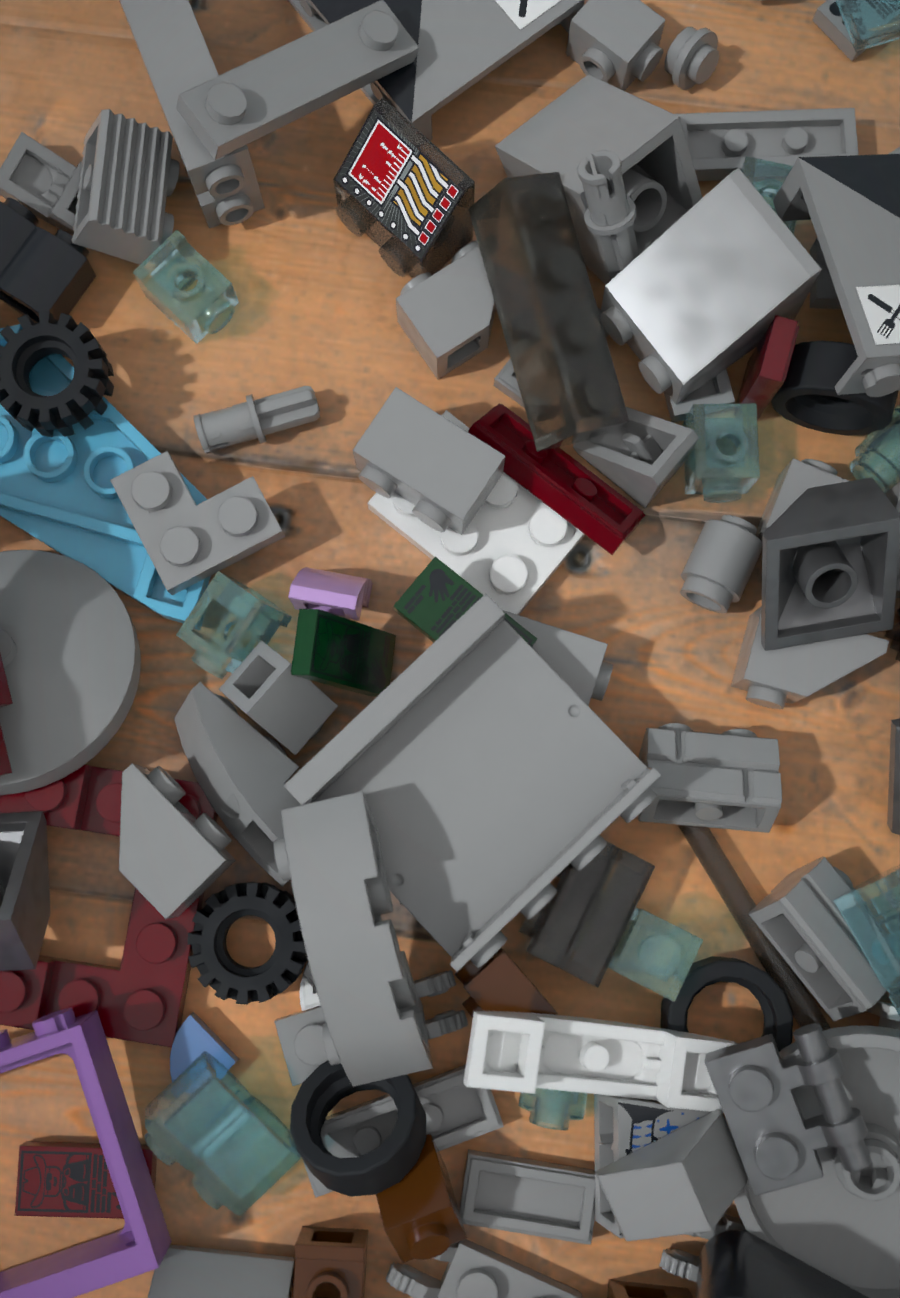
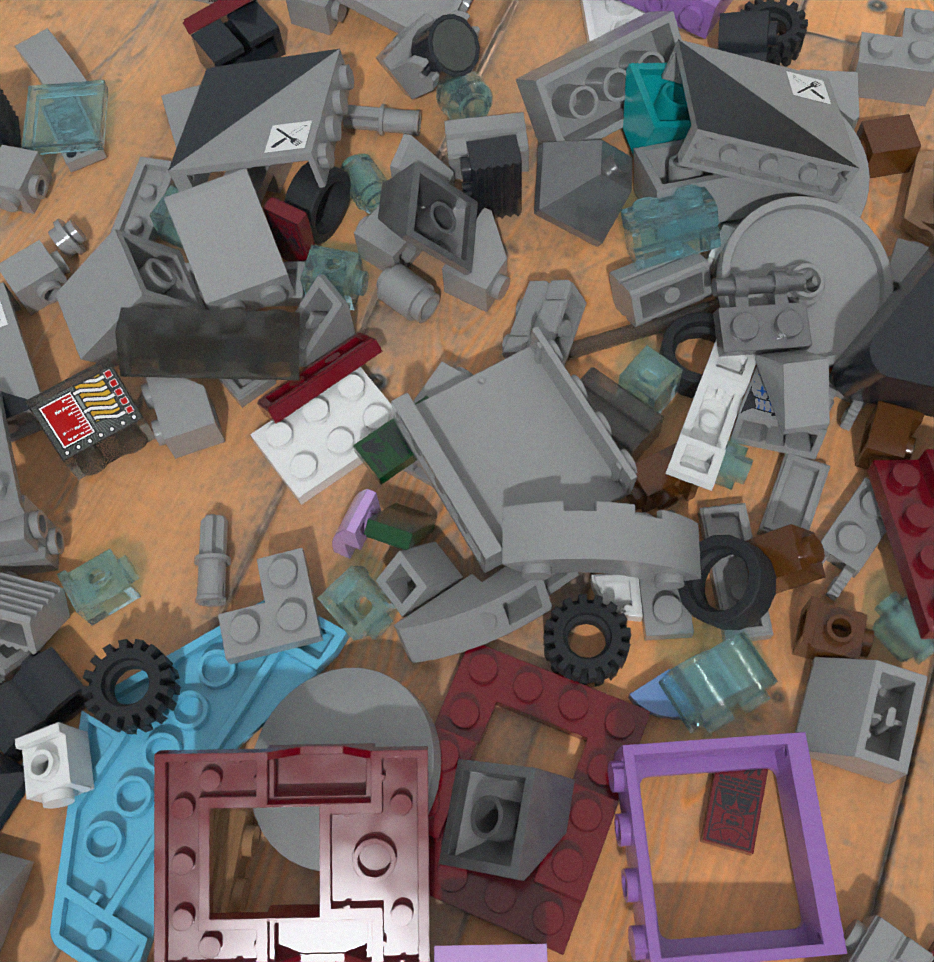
camera: 70 degrees left, 15 degrees down
light grey slope [119,763,236,919] -> none
light grey brick [352,387,505,535] -> none
light grey axle [577,150,639,274] -> none

